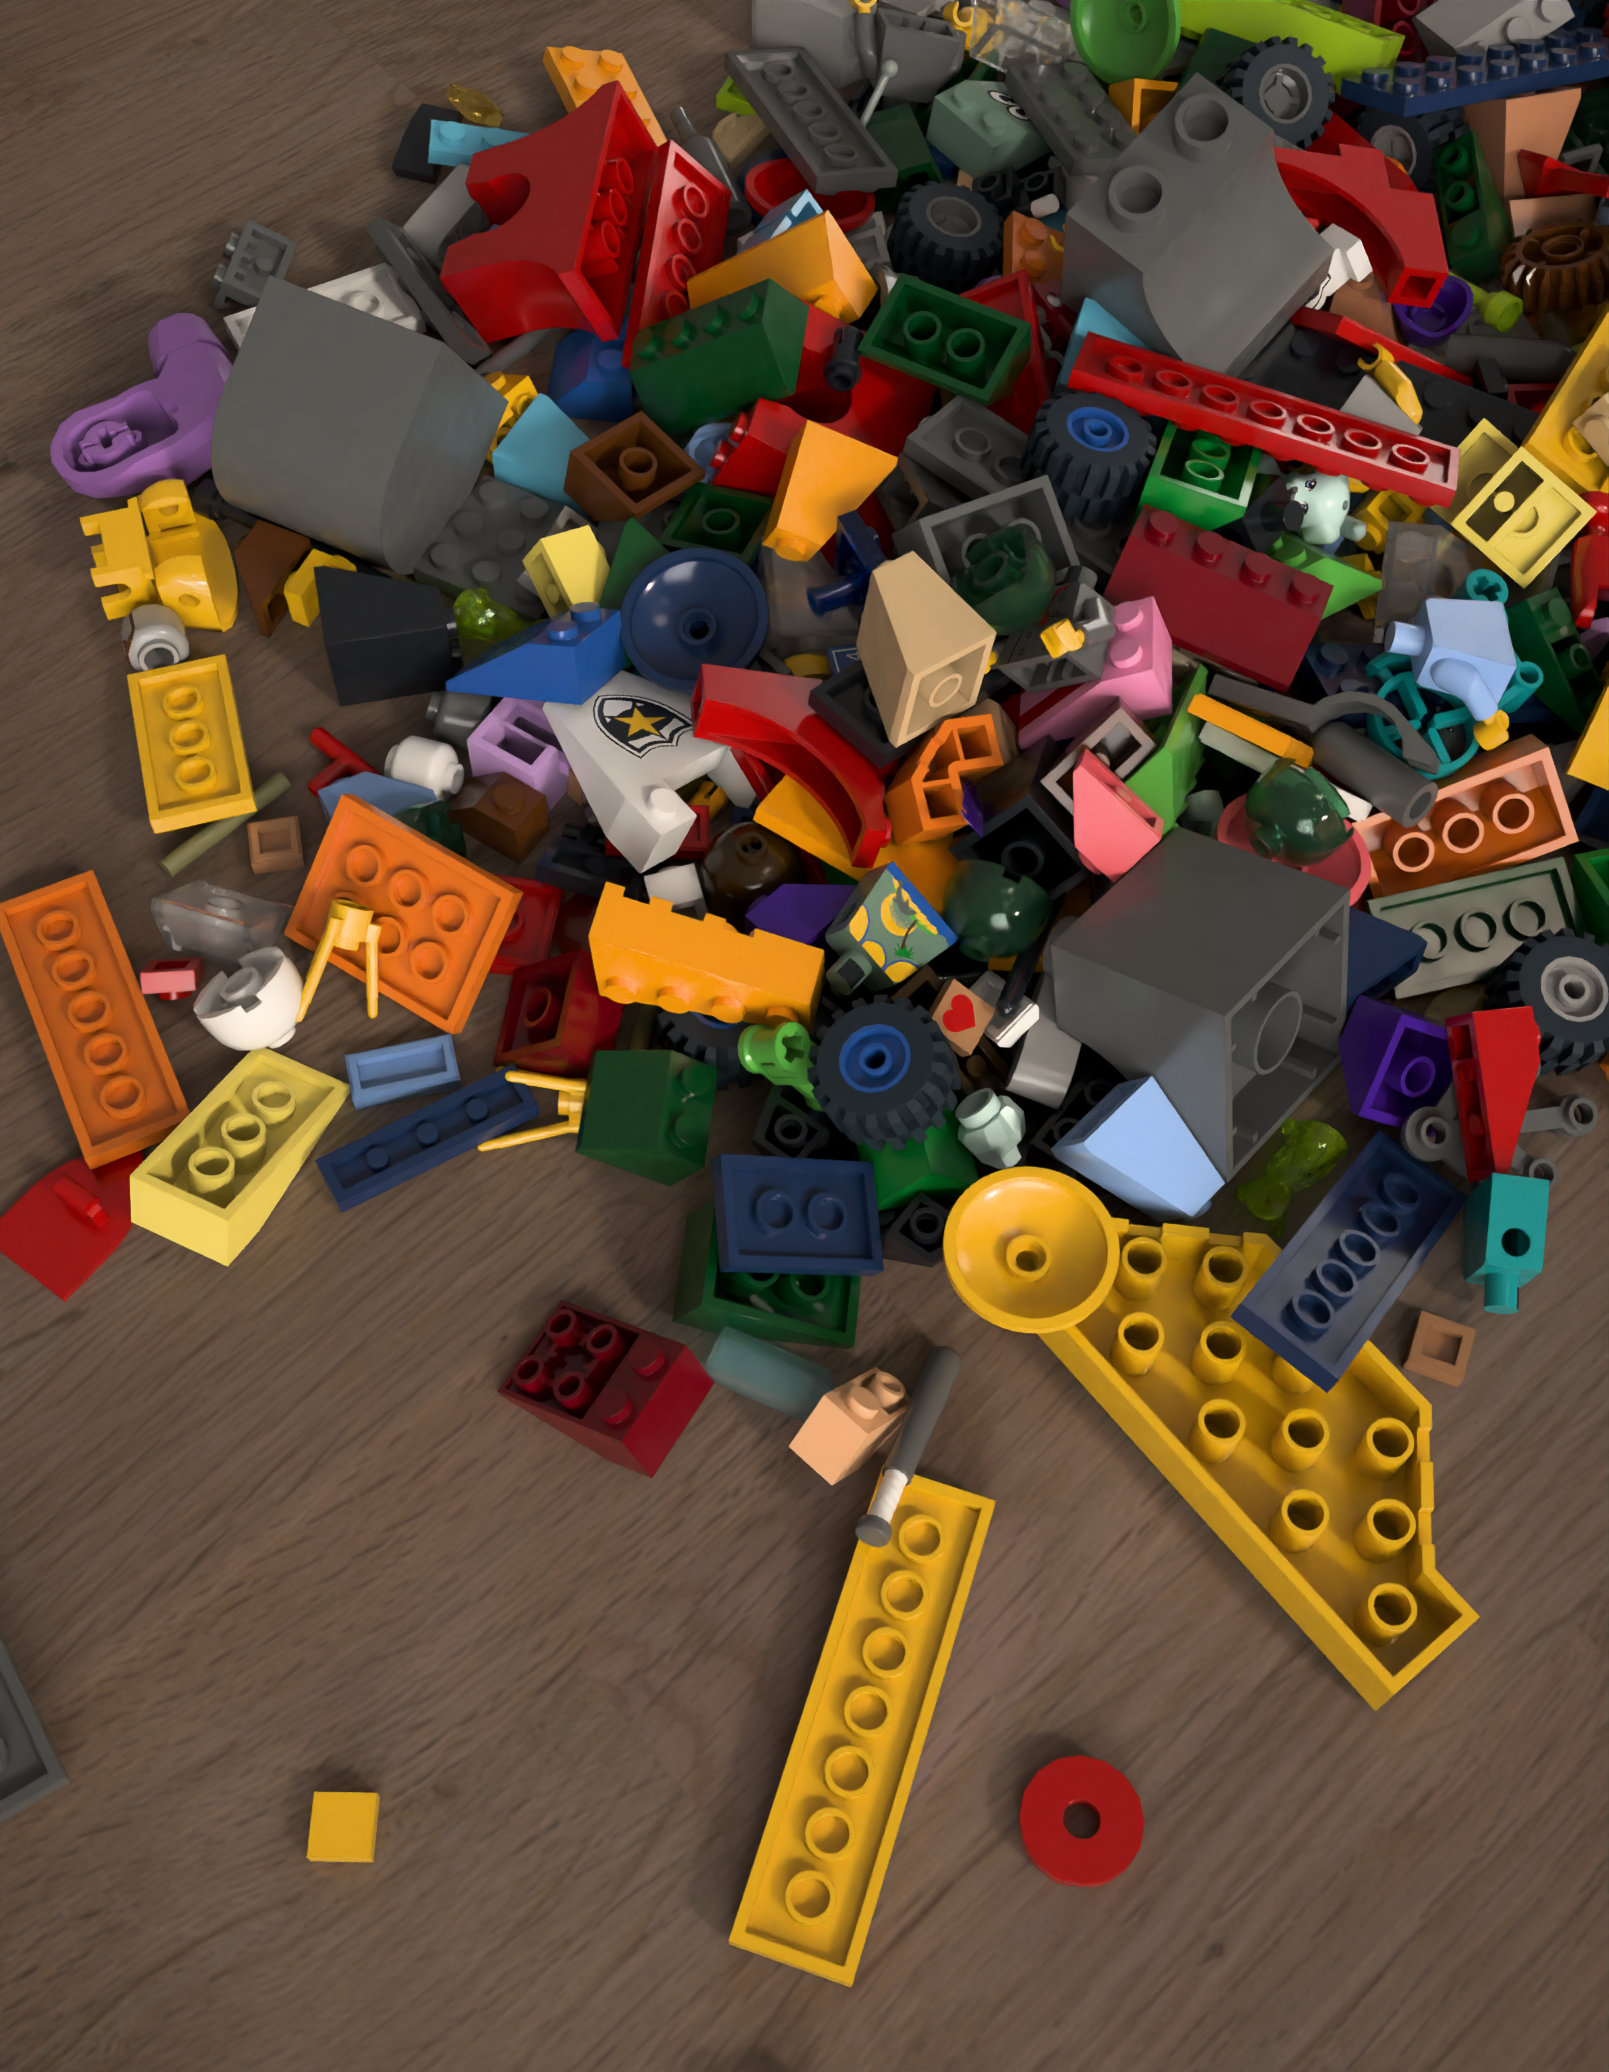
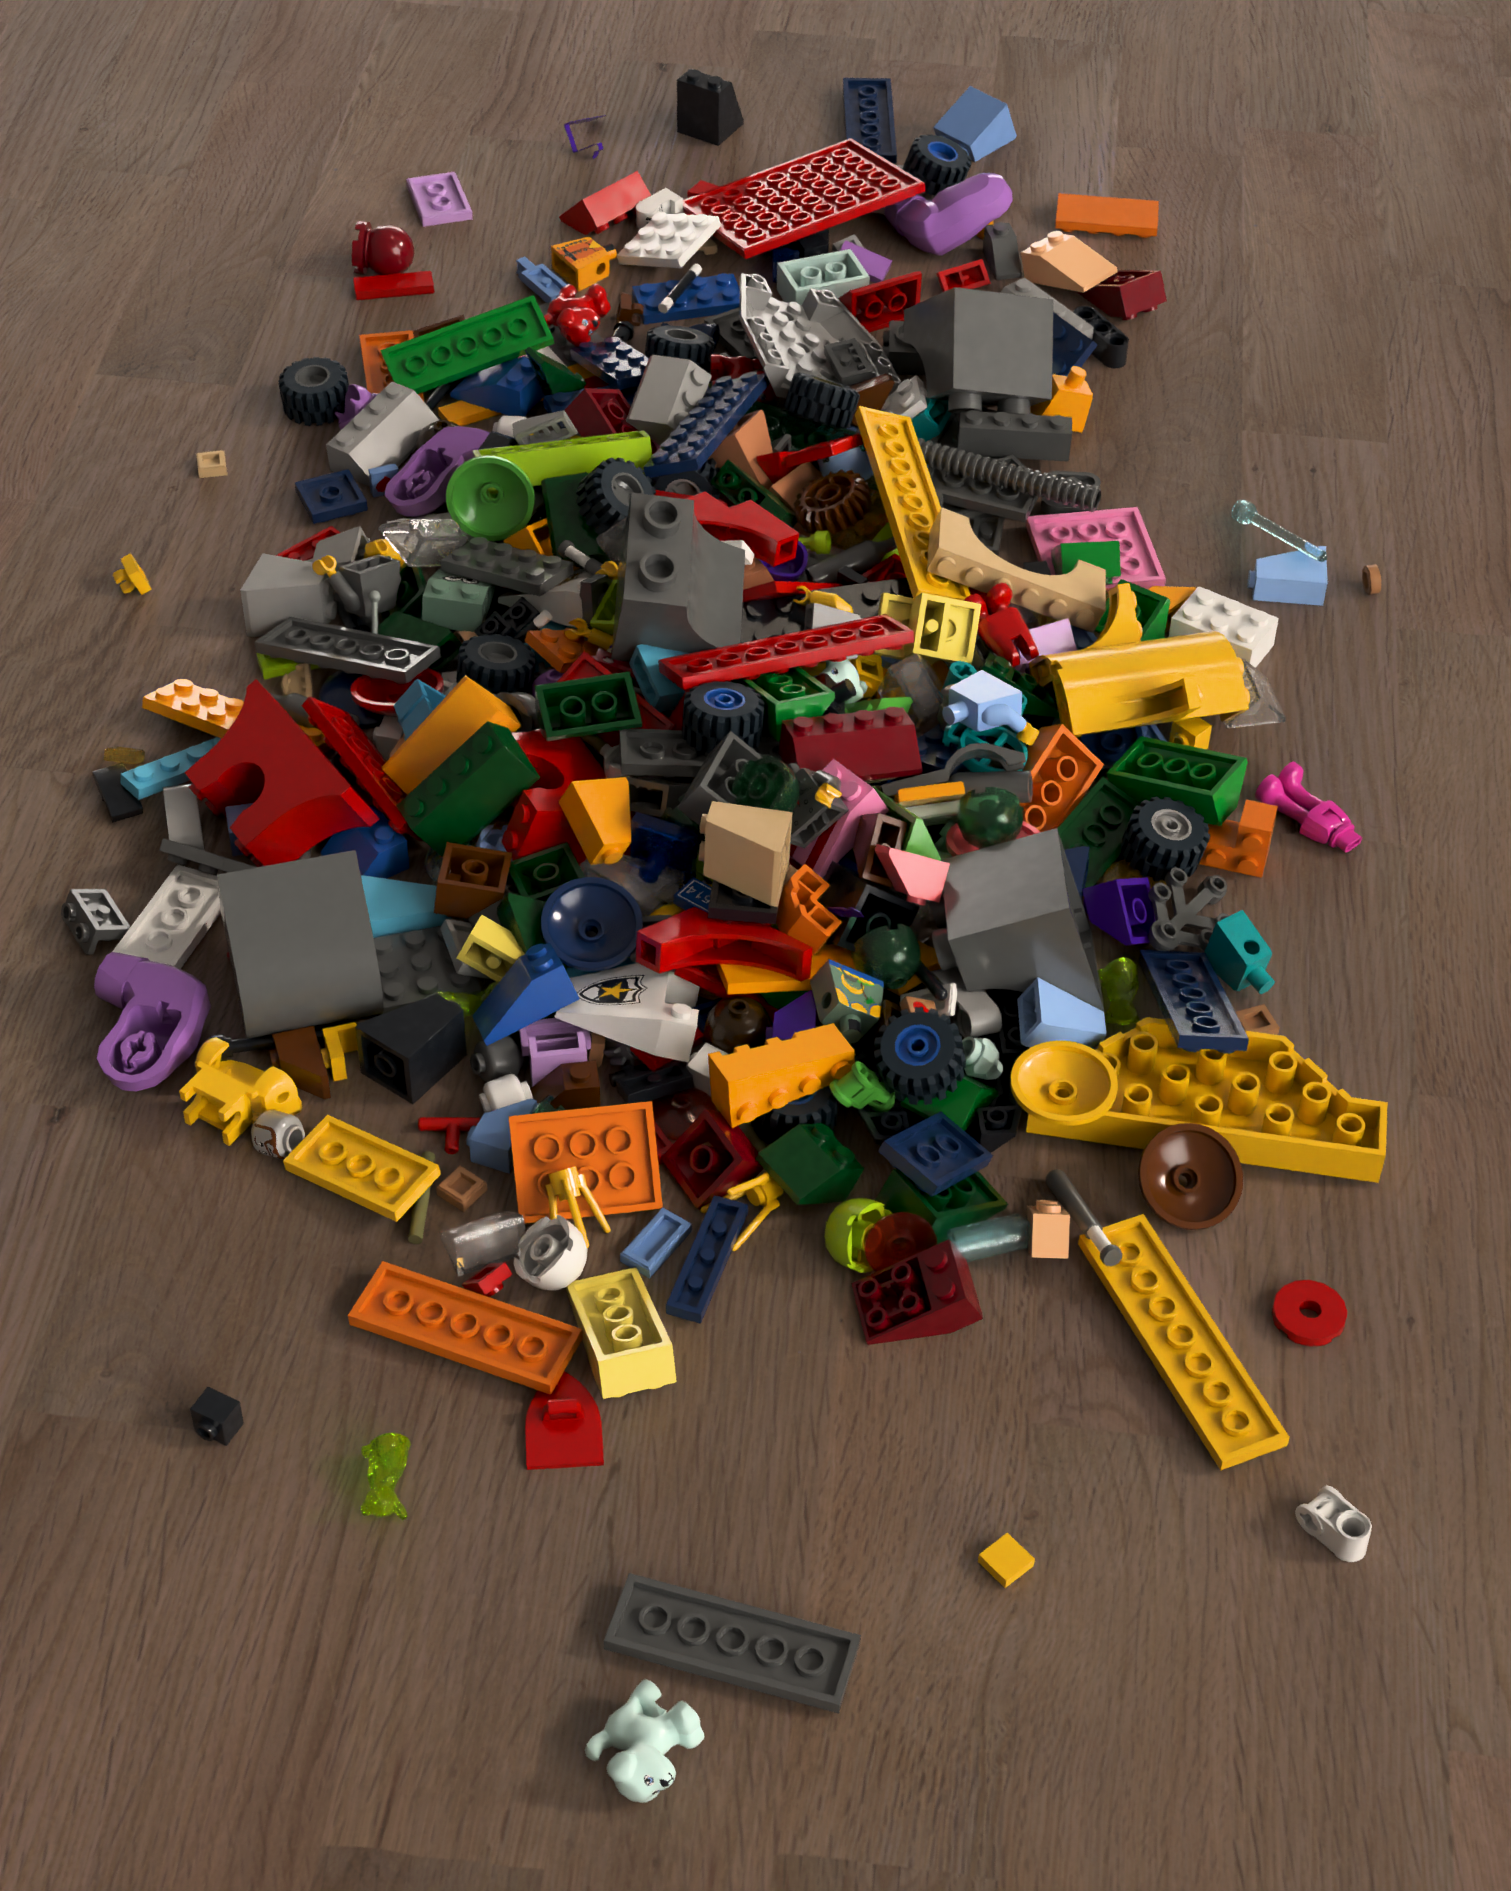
camera: 40 degrees left, 15 degrees down
black pin [824,326,864,392] -> none
red slope [1445,1005,1541,1182] -> none
none -> lime cylinder [824,1198,894,1273]
none -> clear red dish [864,1212,937,1272]
none -> reddish brown dish [1138,1123,1243,1230]

